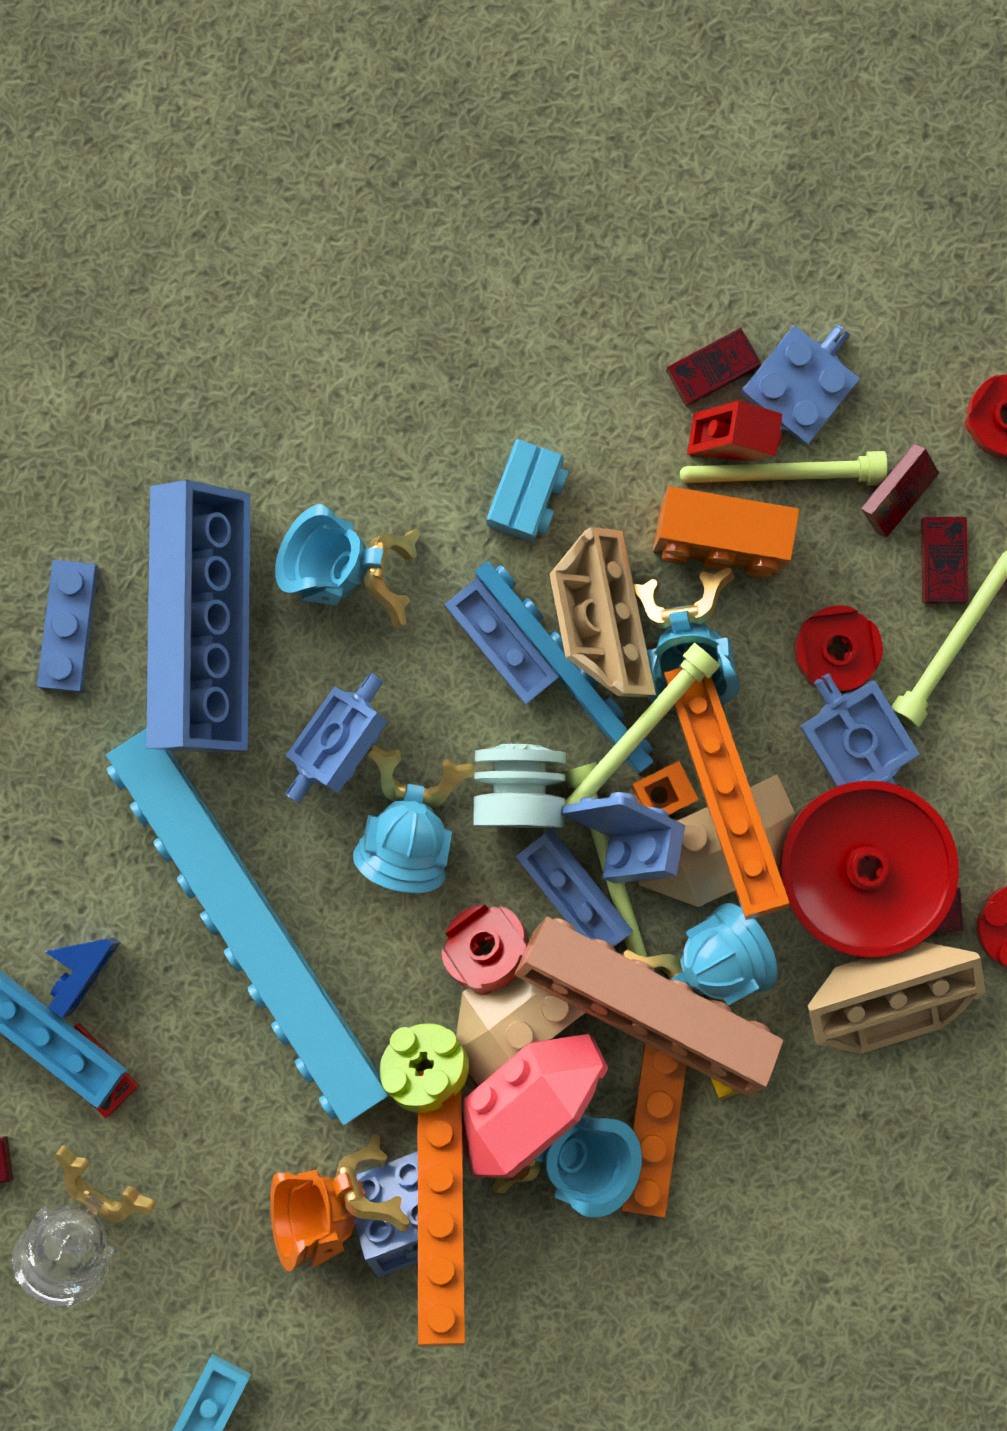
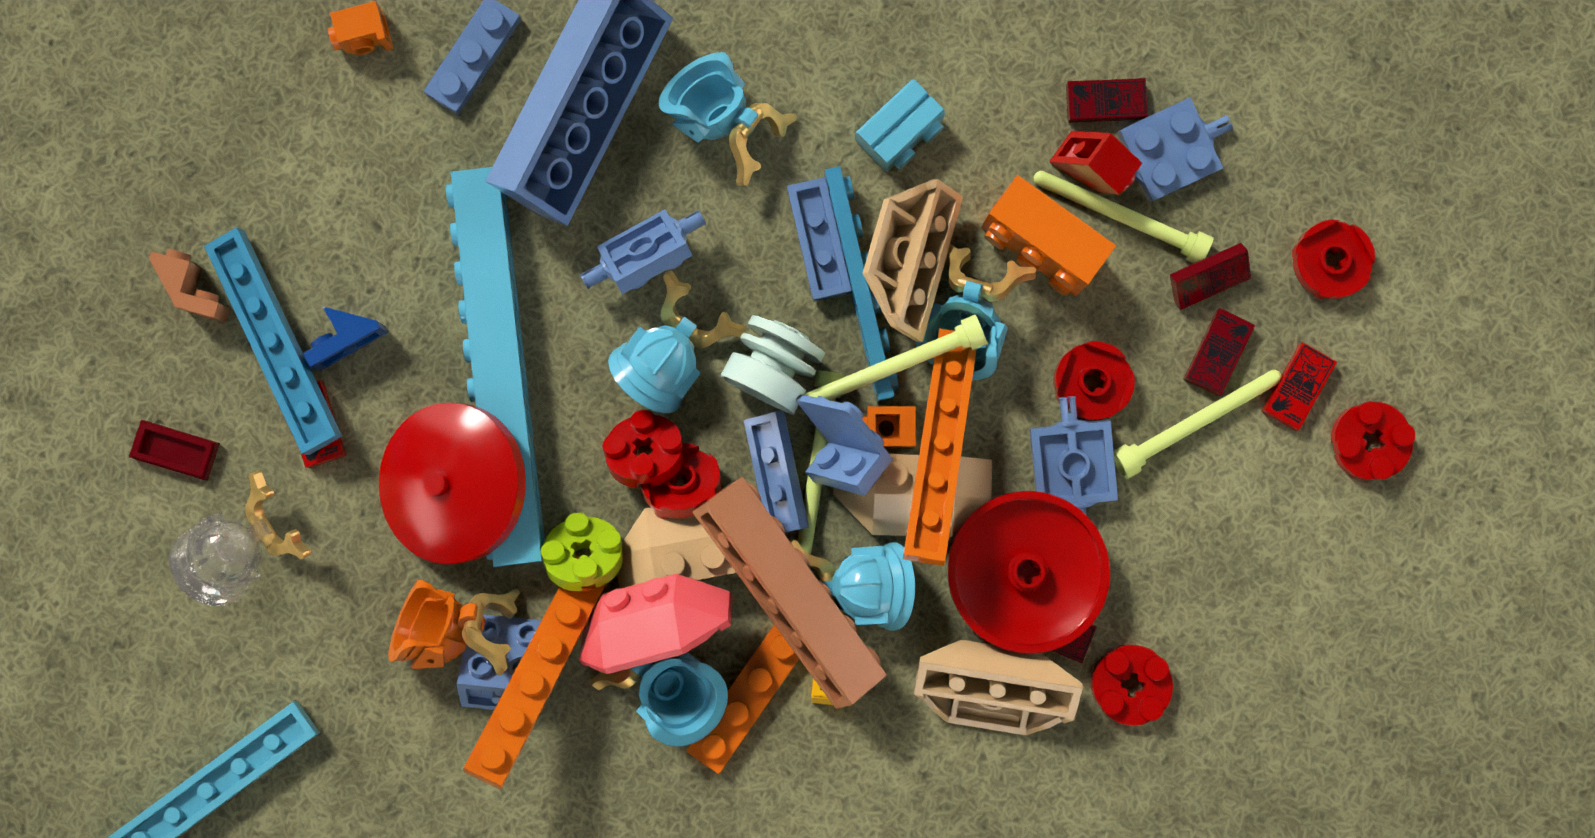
camera: 25 degrees right, 0 degrees up
none -> red dish [379,403,526,564]
none -> red plate [602,410,684,488]

